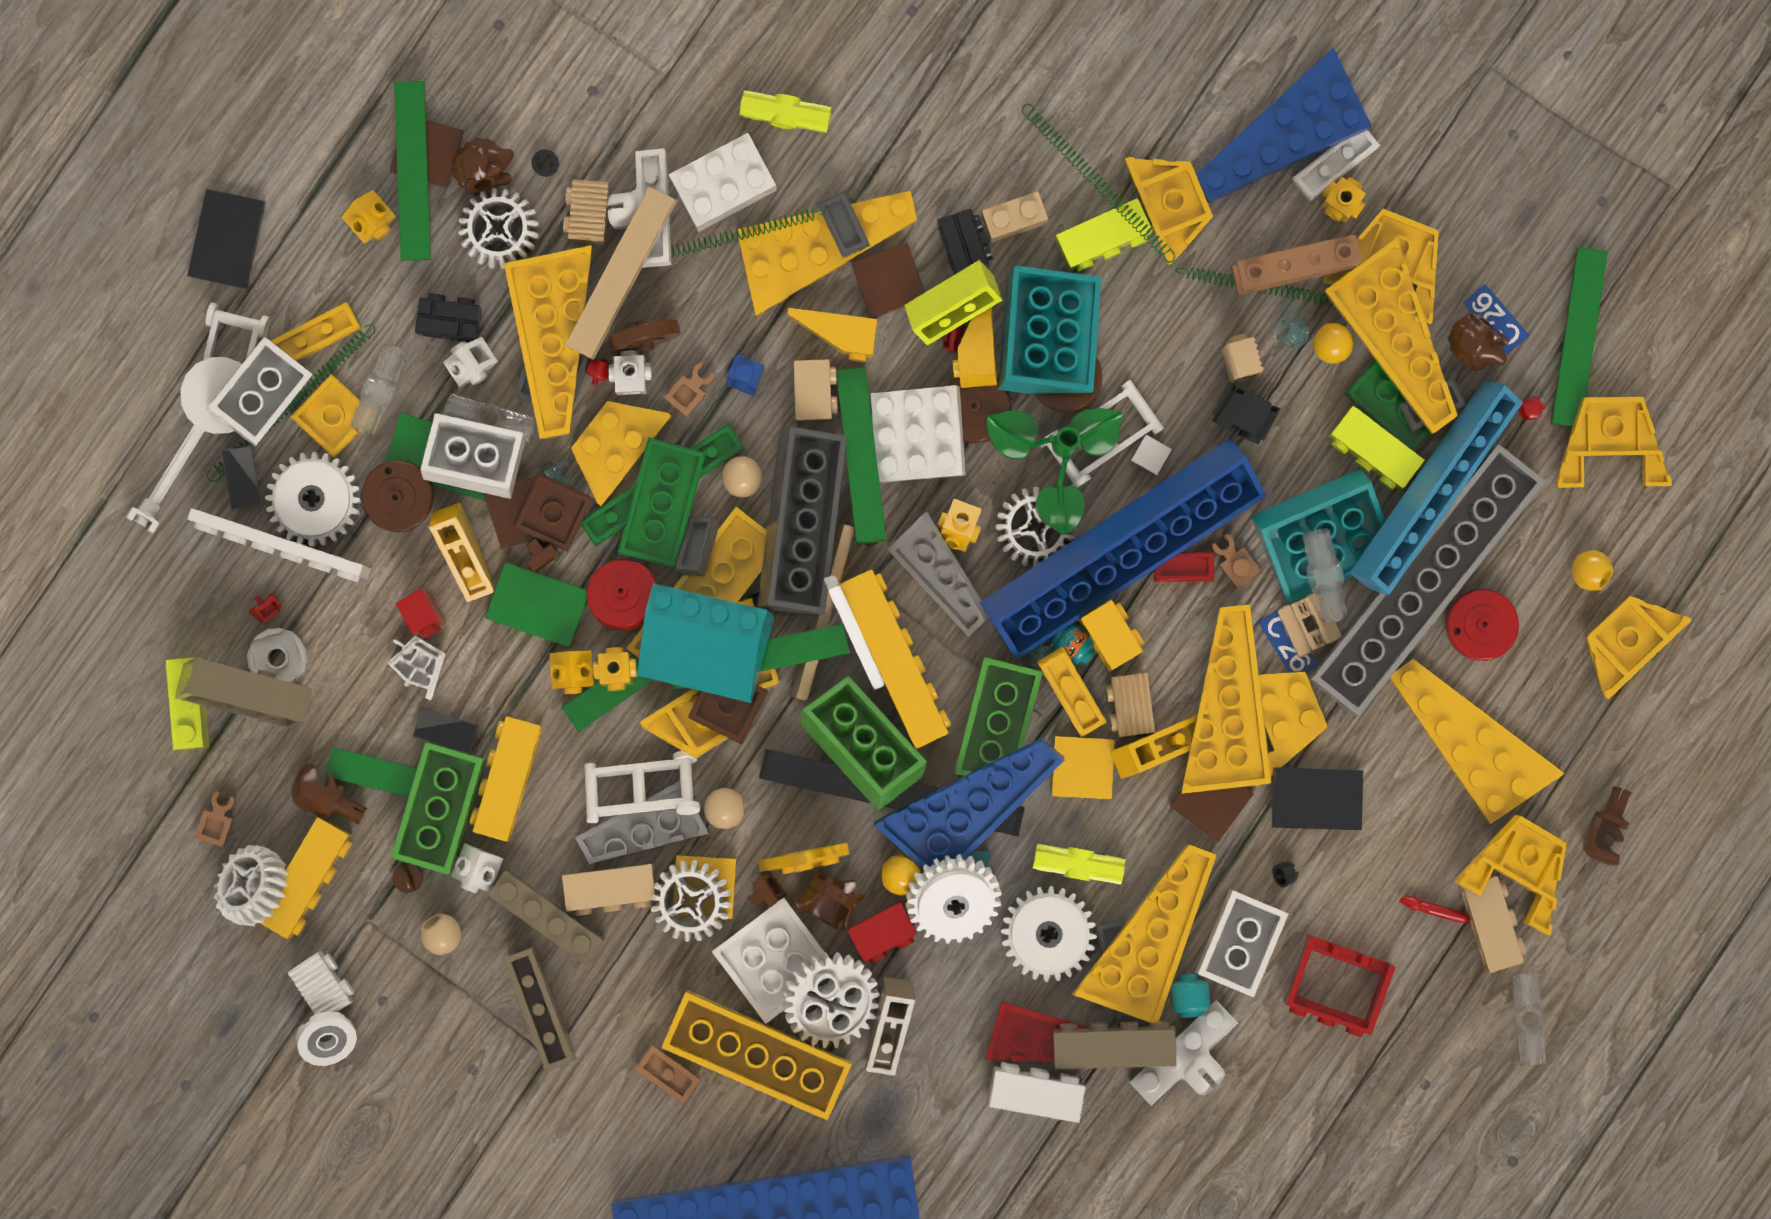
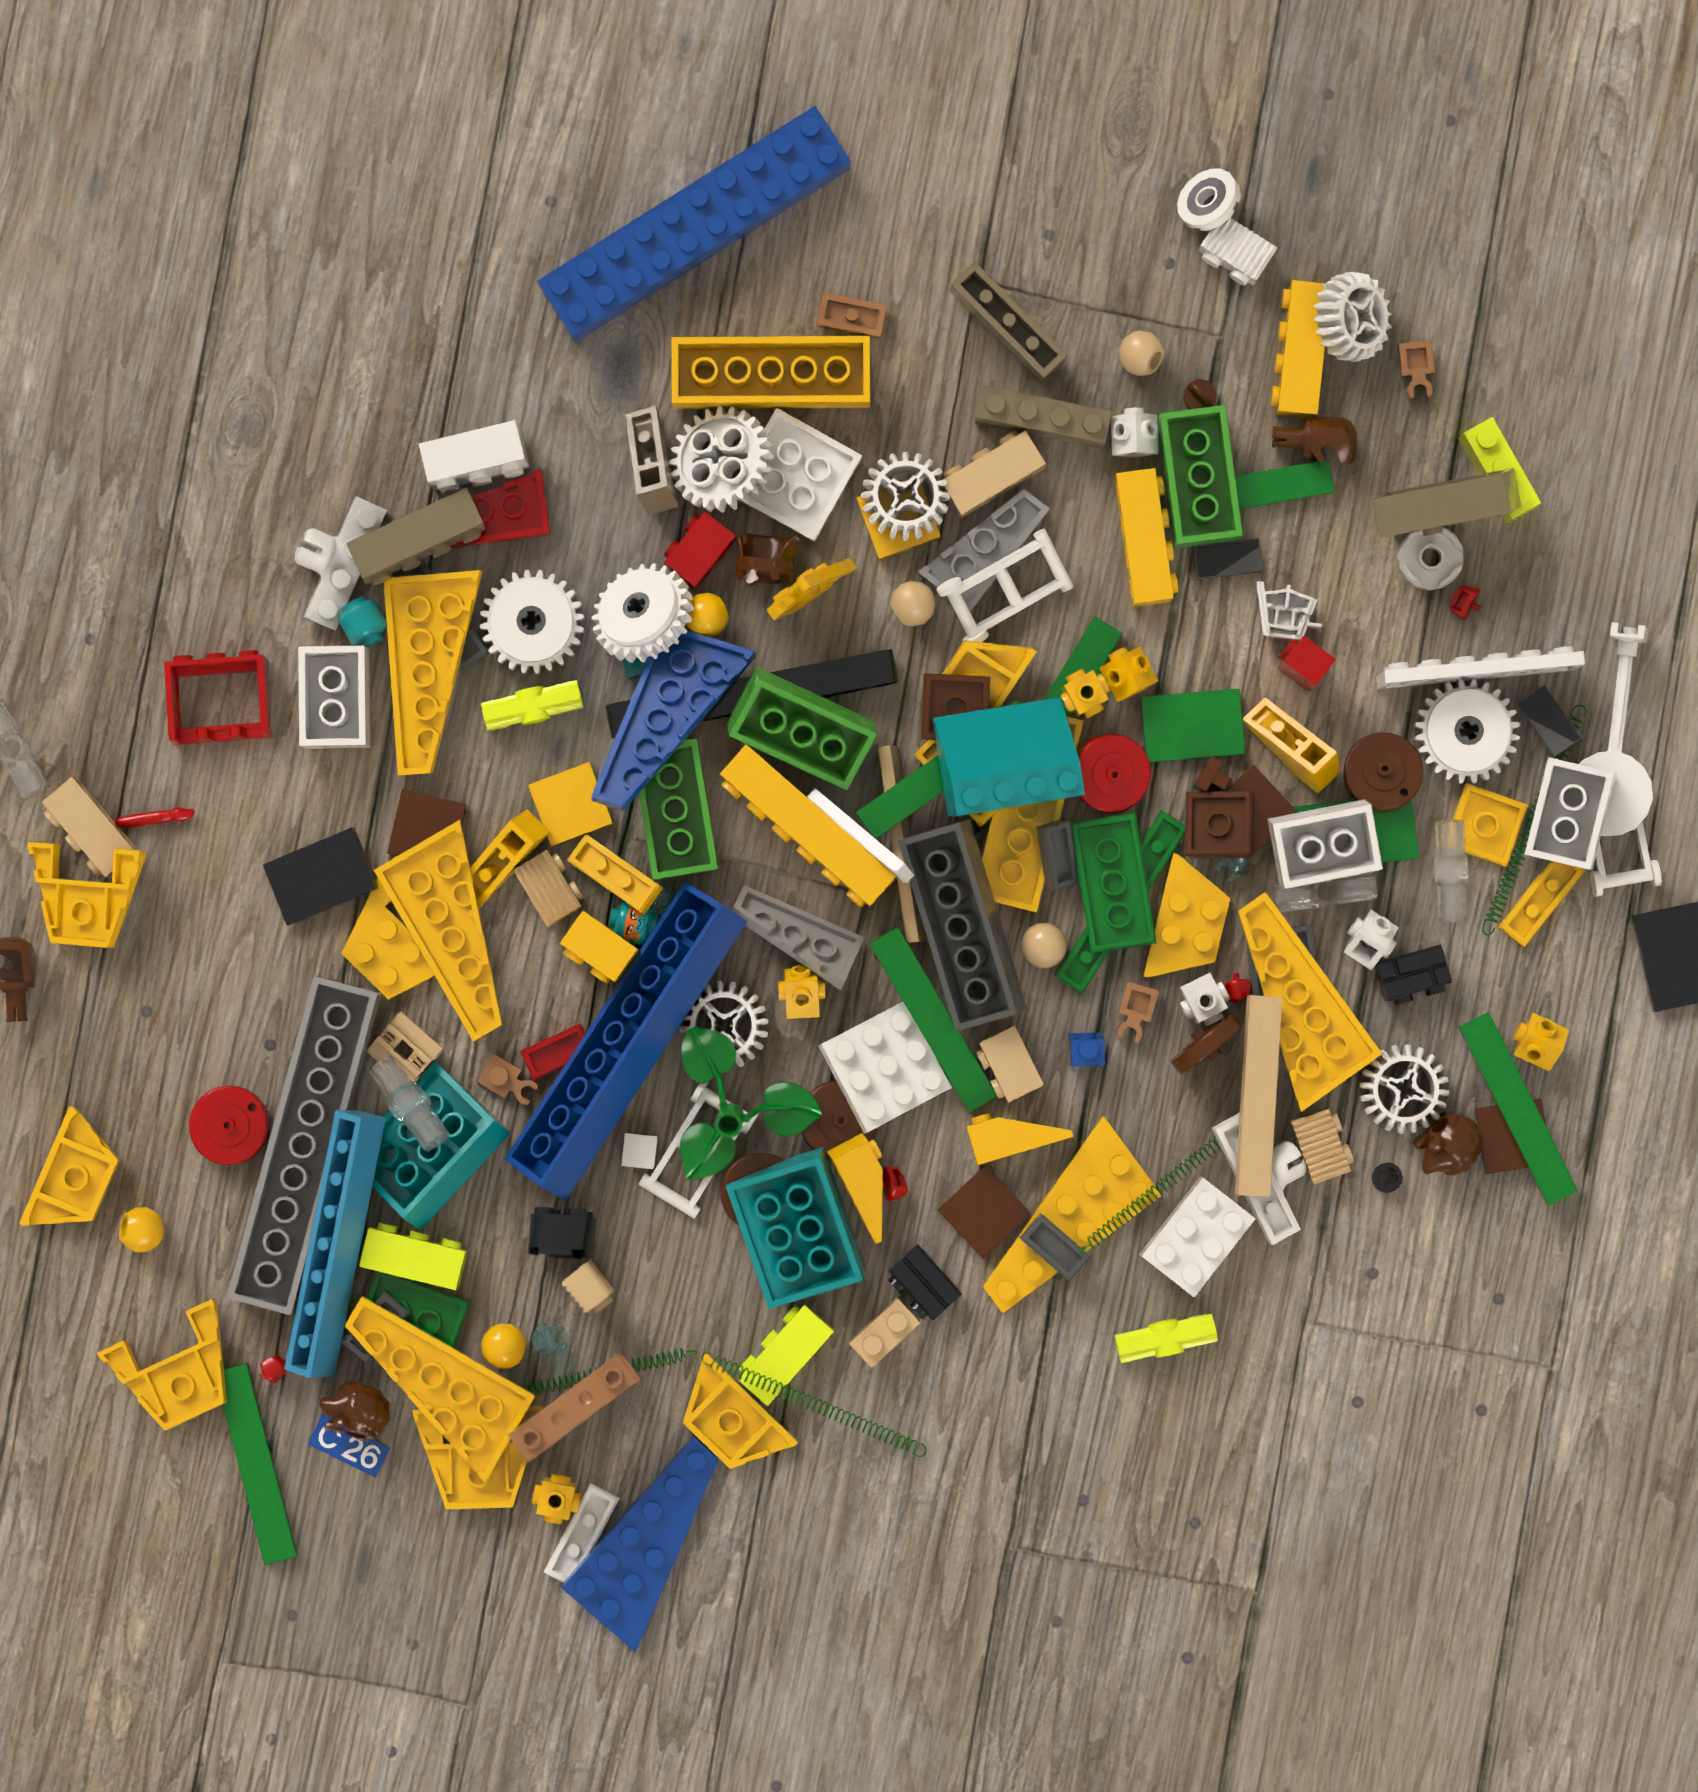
camera: 160 degrees right, 0 degrees up
reddish brown tile [748,871,787,908] -> none
neon yellow brick [904,260,1003,346] -> none
blue sticker [1258,610,1319,673] -> none
black hinge [1272,862,1299,888] -> none
yellow wing [1389,659,1565,824] -> none

